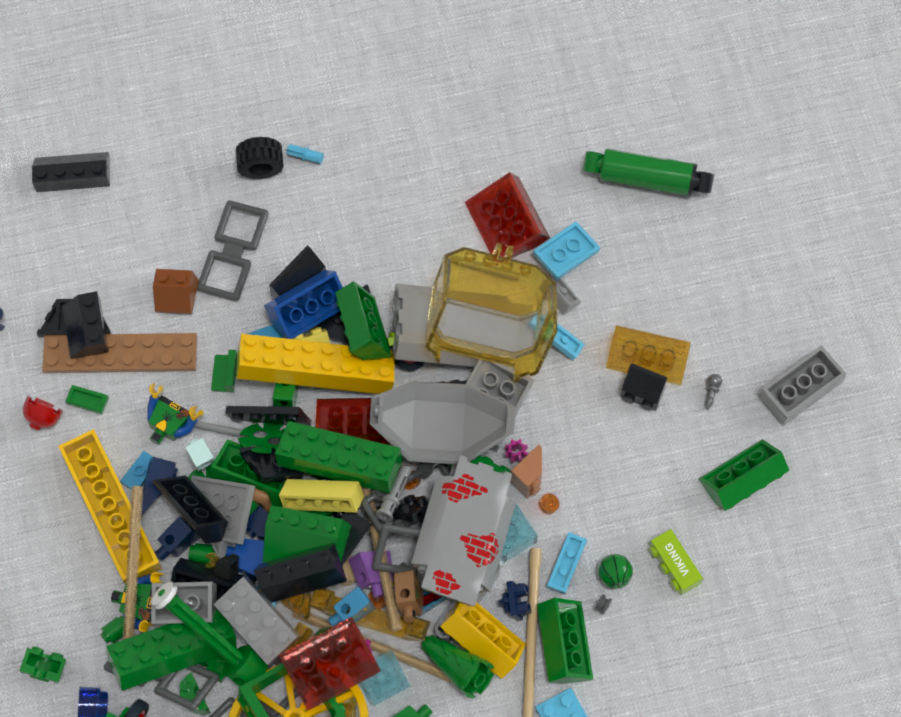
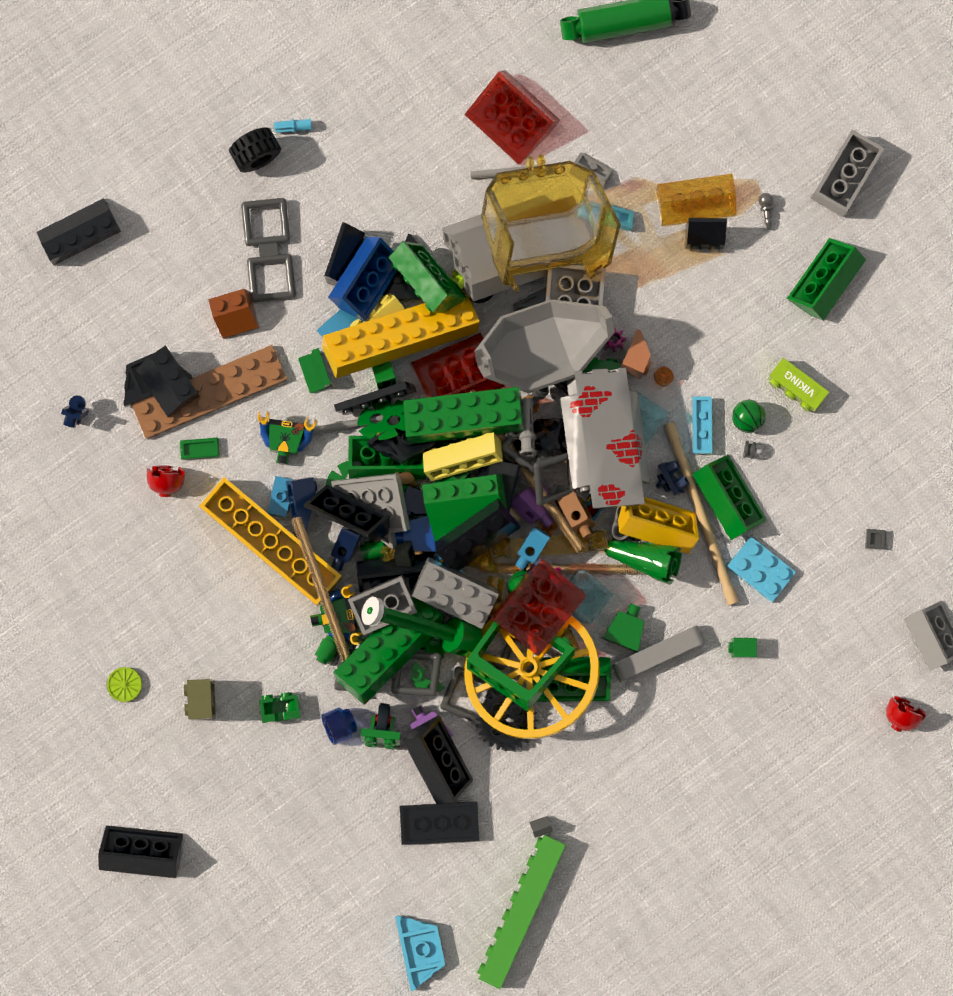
camera: 25 degrees left, 15 degrees up
light aqua slope [185,438,214,471] -> none
medium azure plate [533,222,600,281] -> none

